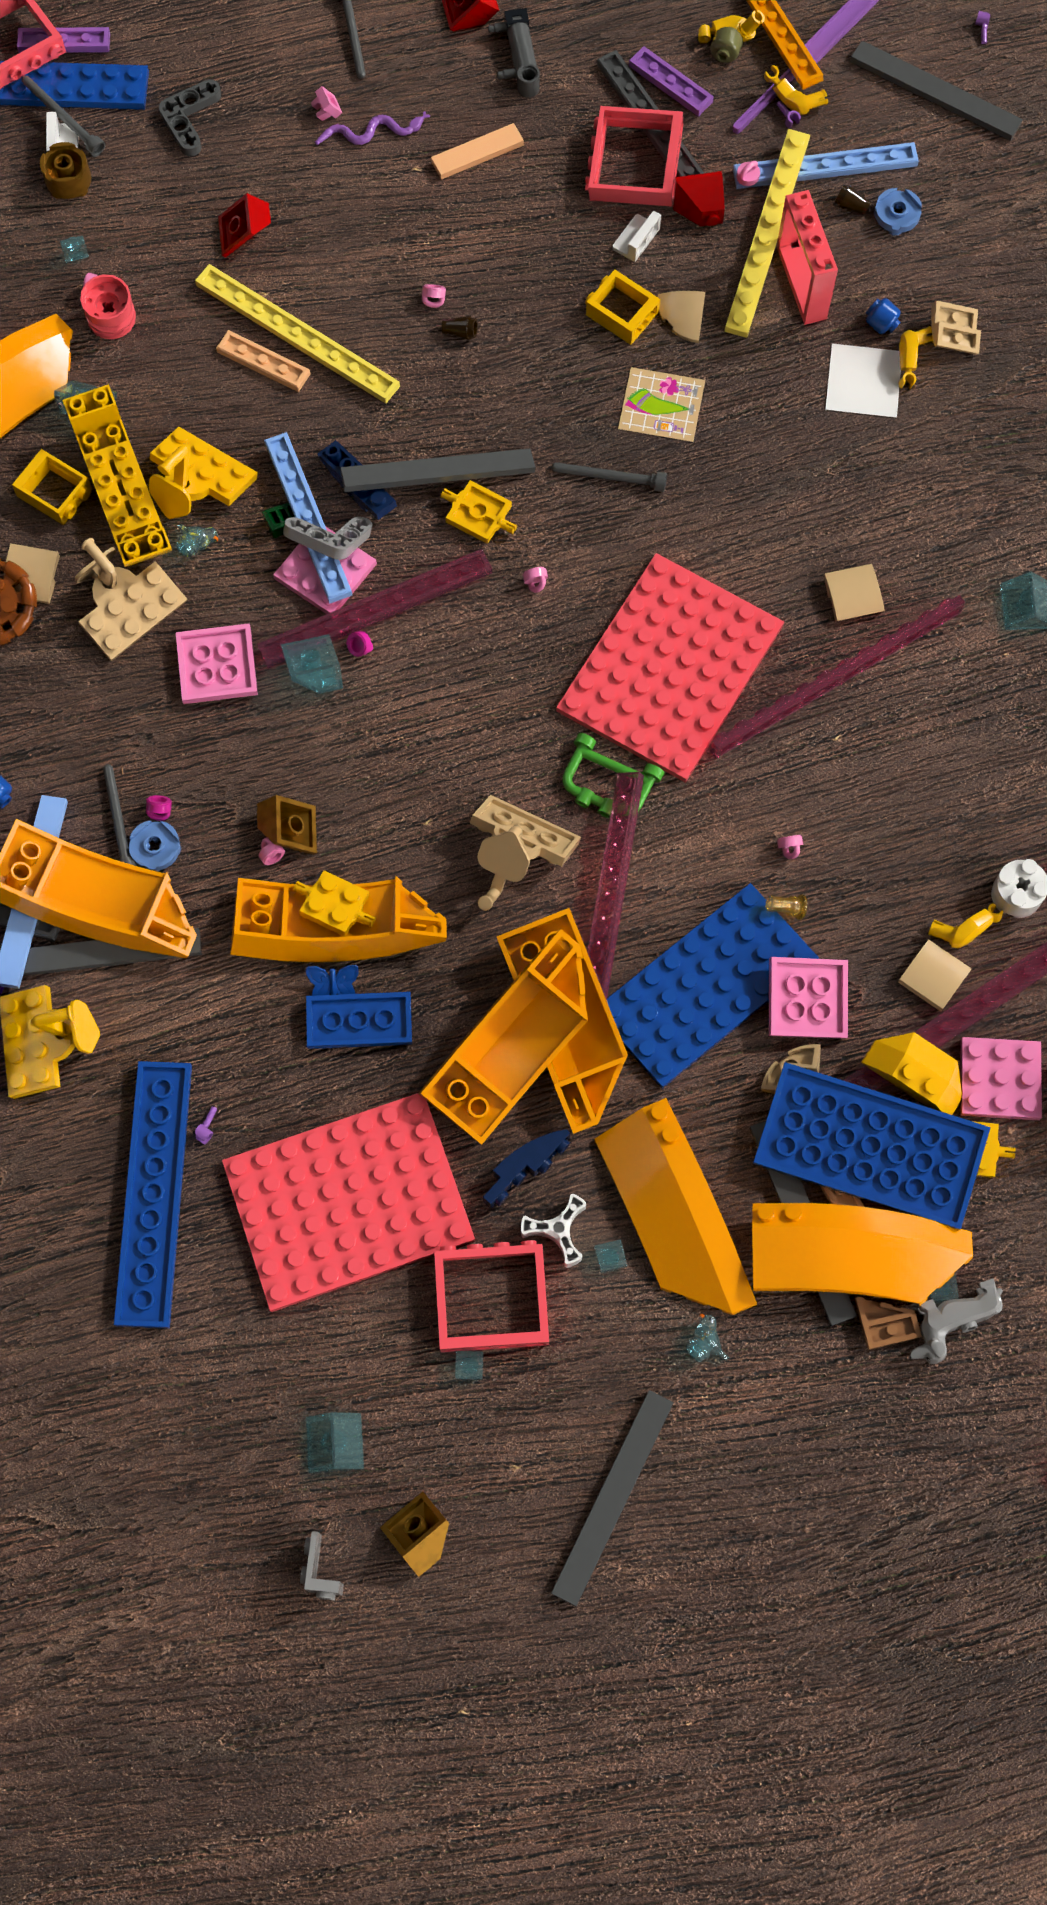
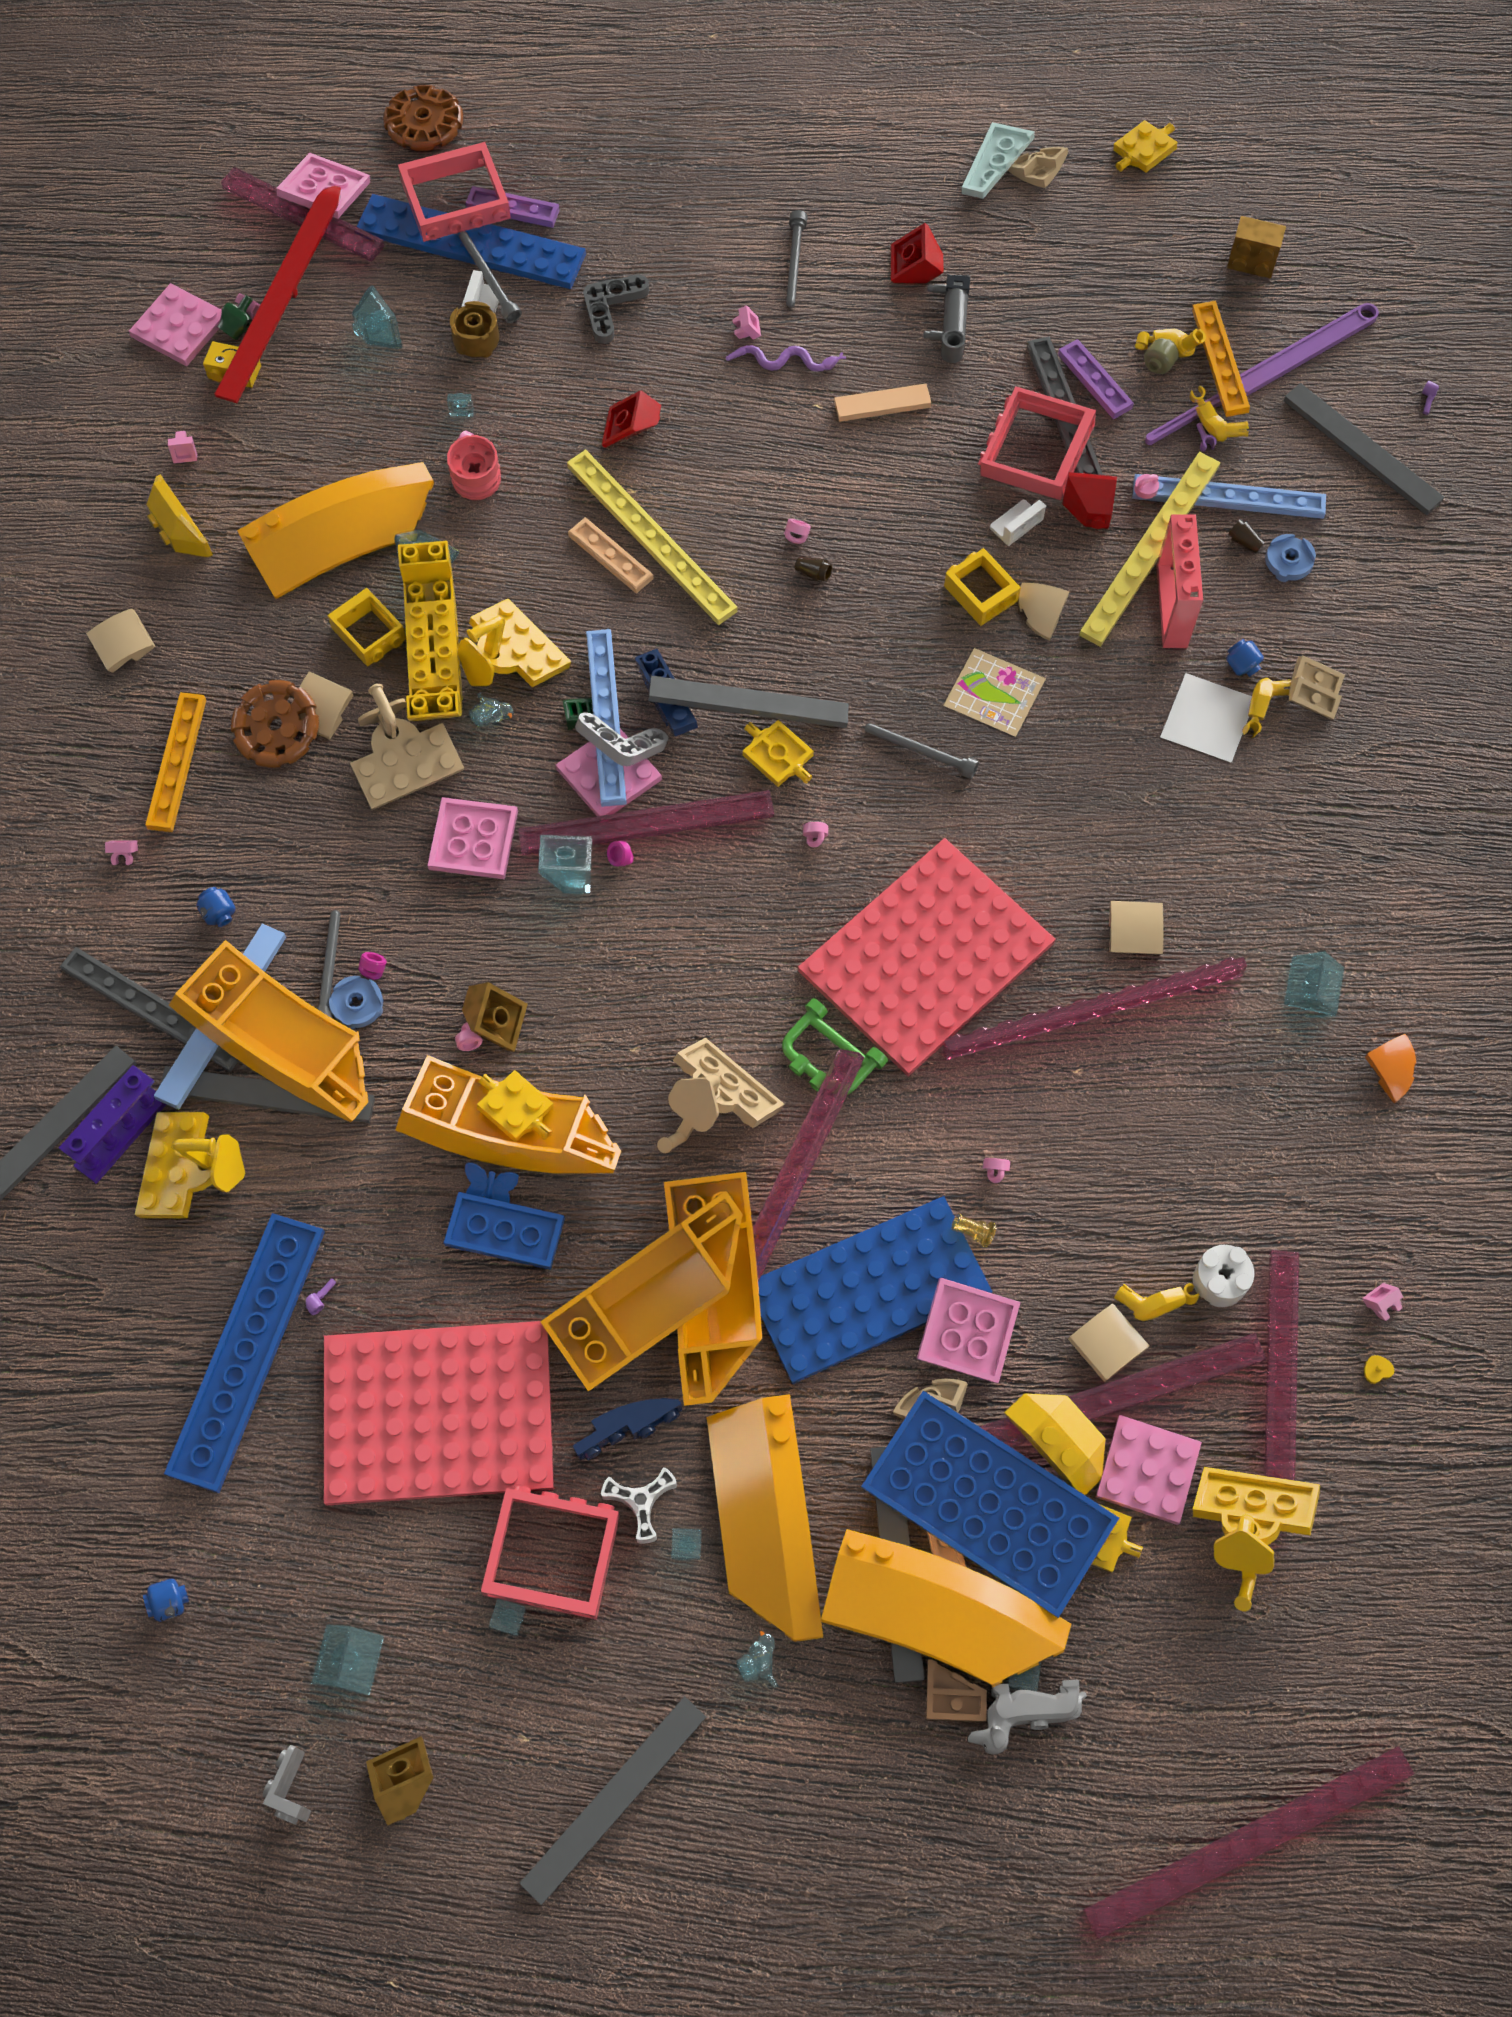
camera: 15 degrees right, 5 degrees down
none -> blue head [143,1578,189,1622]

